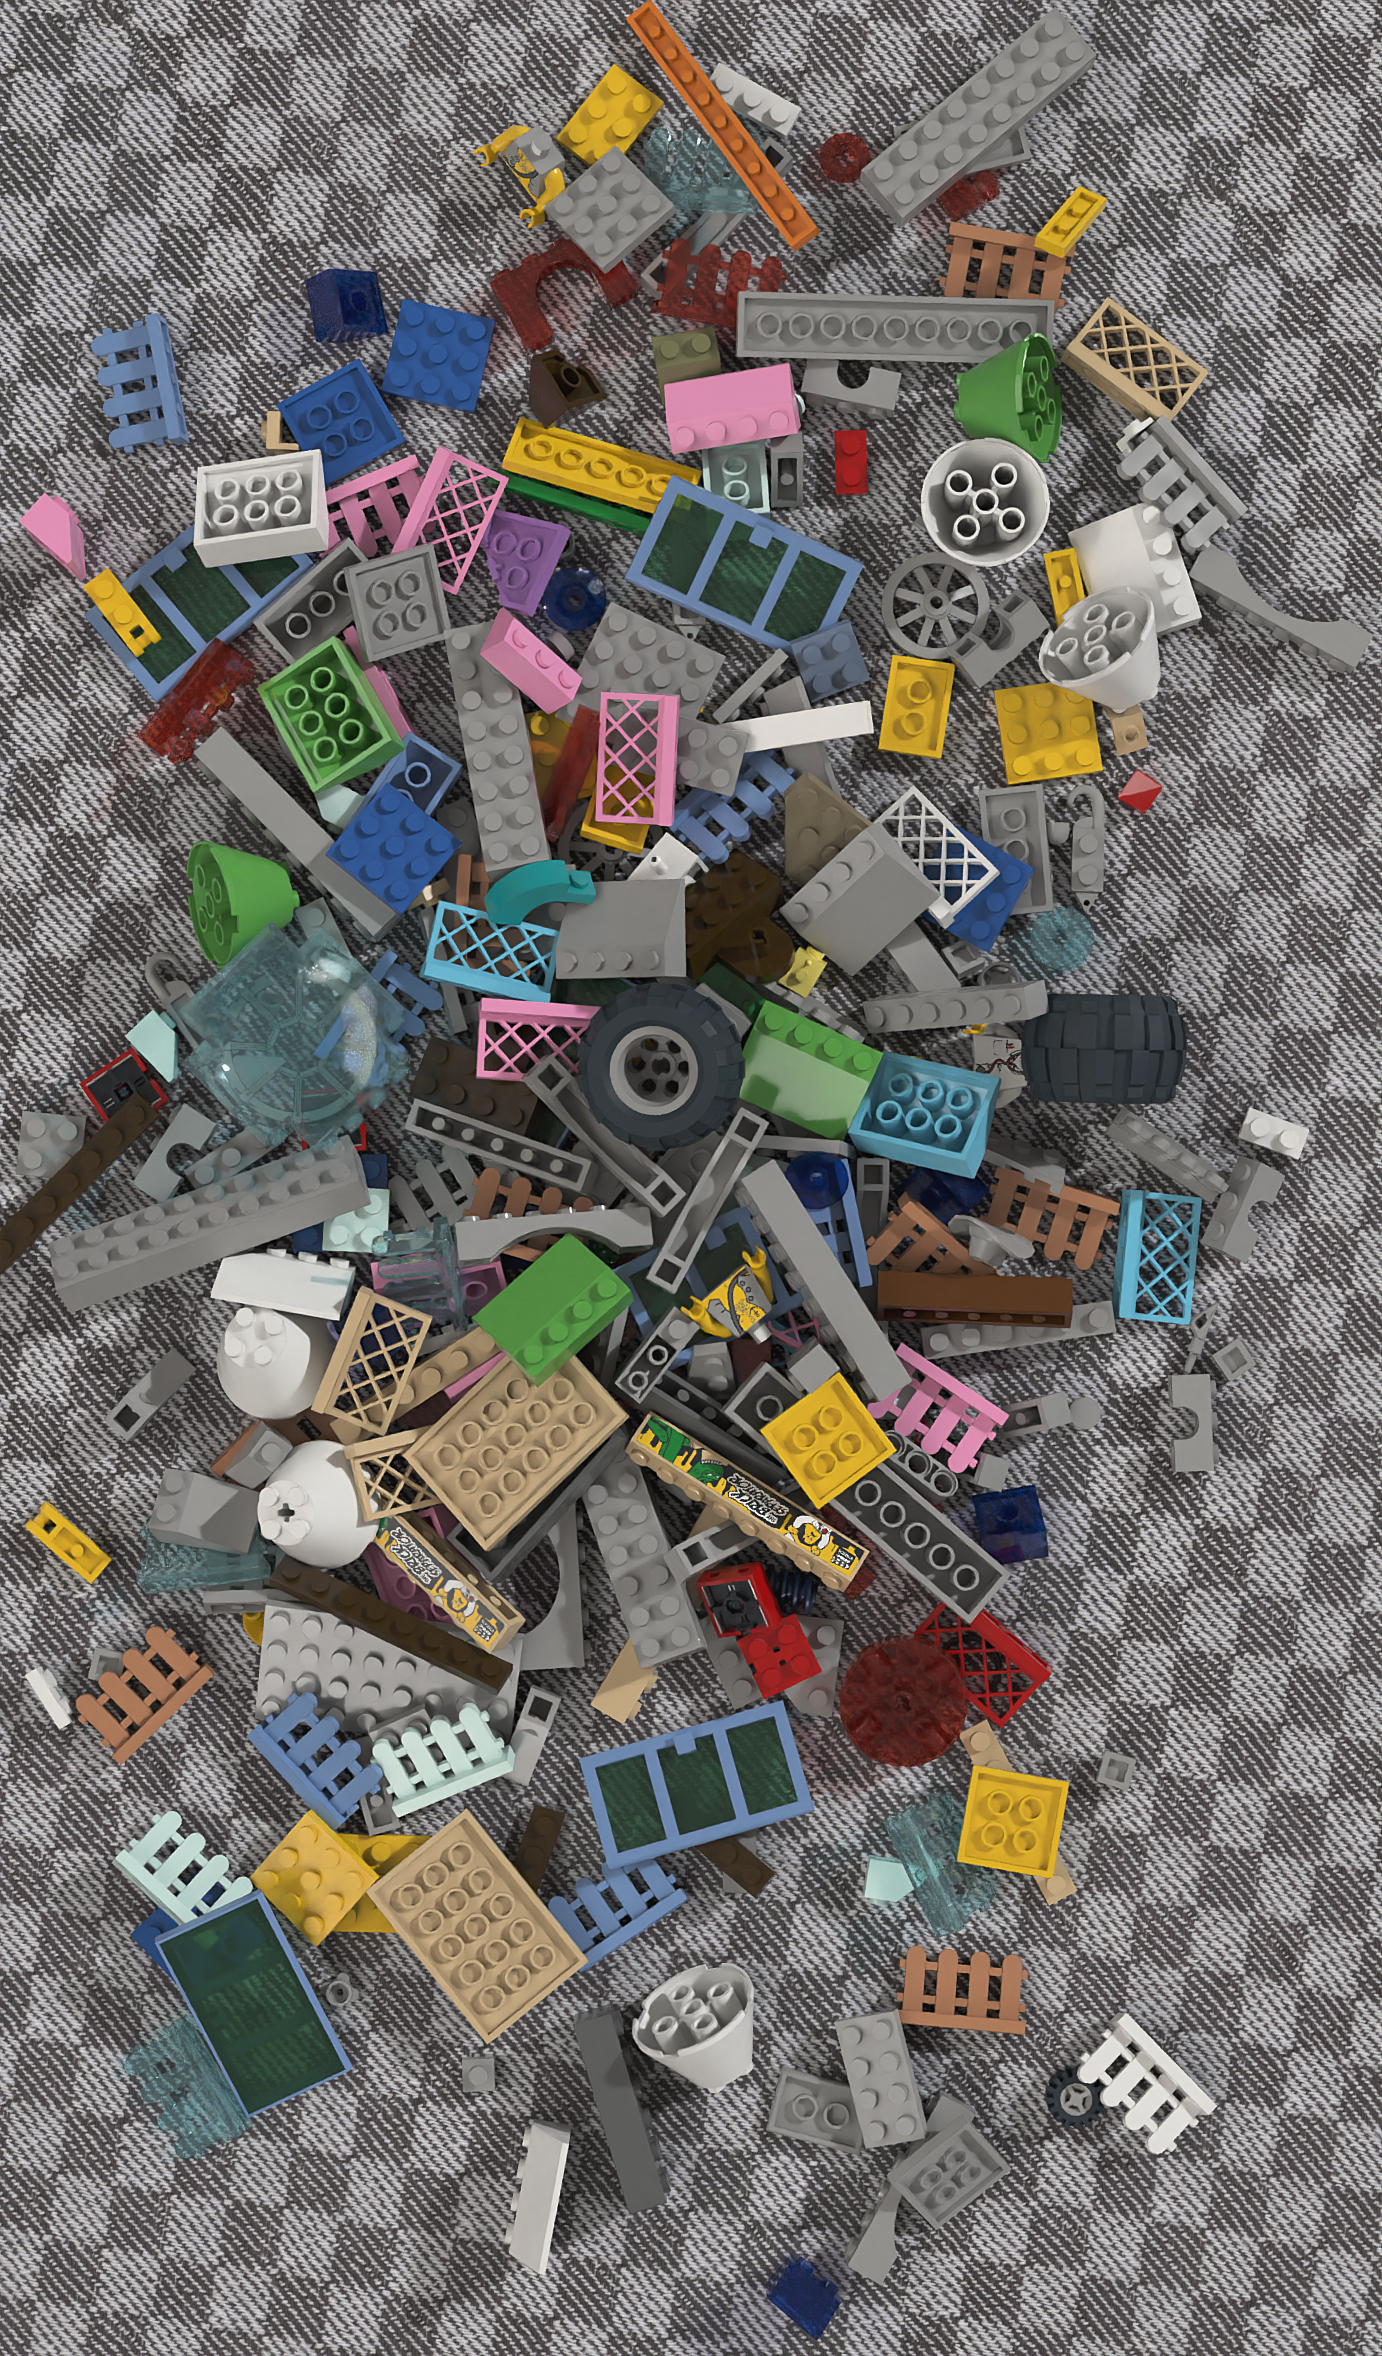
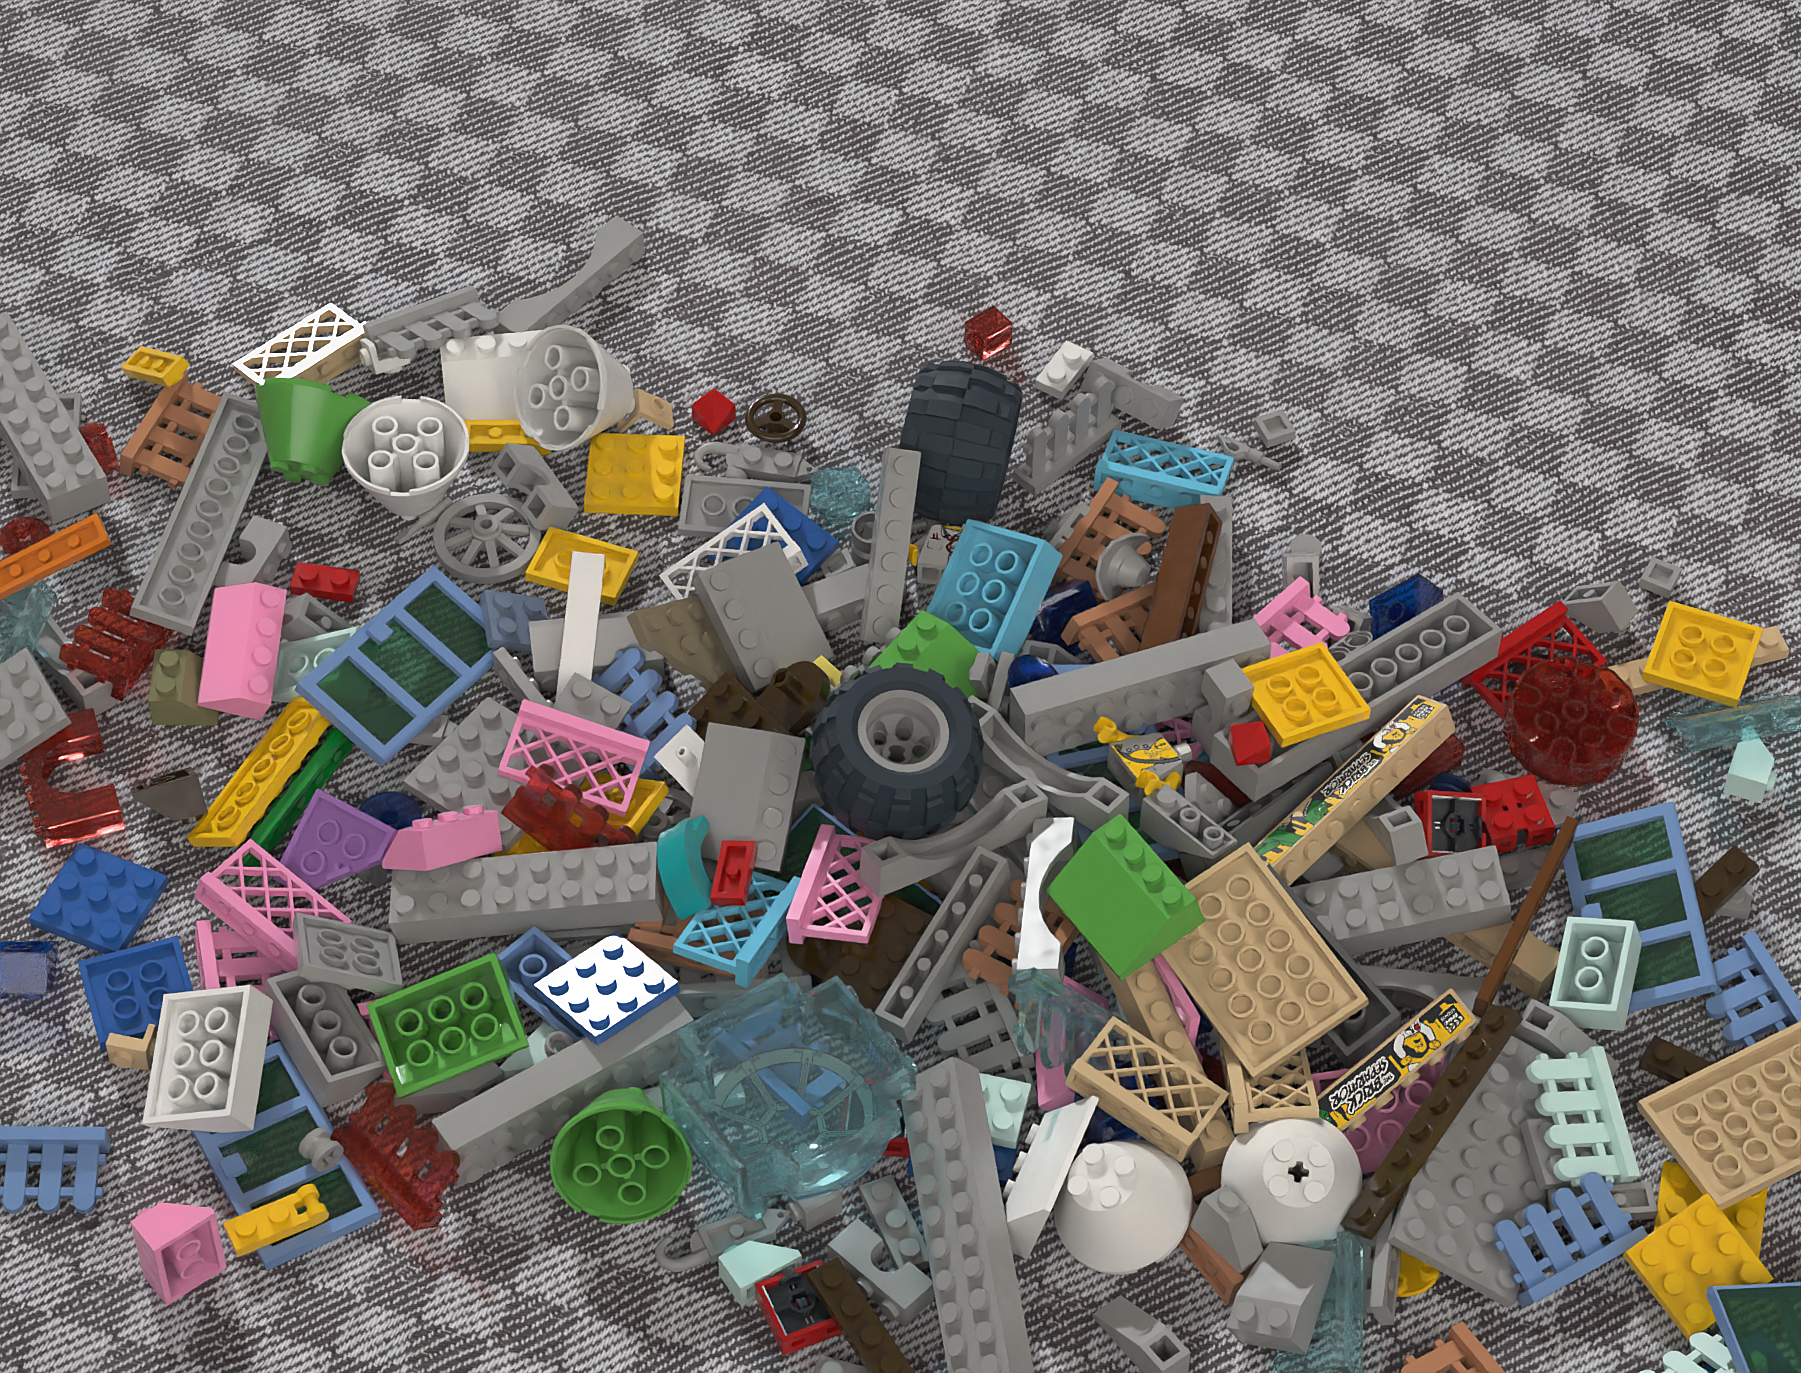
camera: 80 degrees left, 35 degrees down
light grey arch [1168,1374,1219,1472] -> none
none -> light grey wheel [299,1127,344,1172]
none -> light grey hinge [544,1031,573,1057]
none -> red plate [710,840,758,906]
none -> dark brown piece [745,394,807,443]
none -> clear red brick [963,305,1013,360]
none -> light grey plate [969,653,997,699]
none -> red slope [1228,721,1271,766]
none -> reddish brown tile [1471,816,1579,1018]
none -> light aqua brick [1549,916,1642,1031]
none -> light grey slope [1562,581,1639,633]

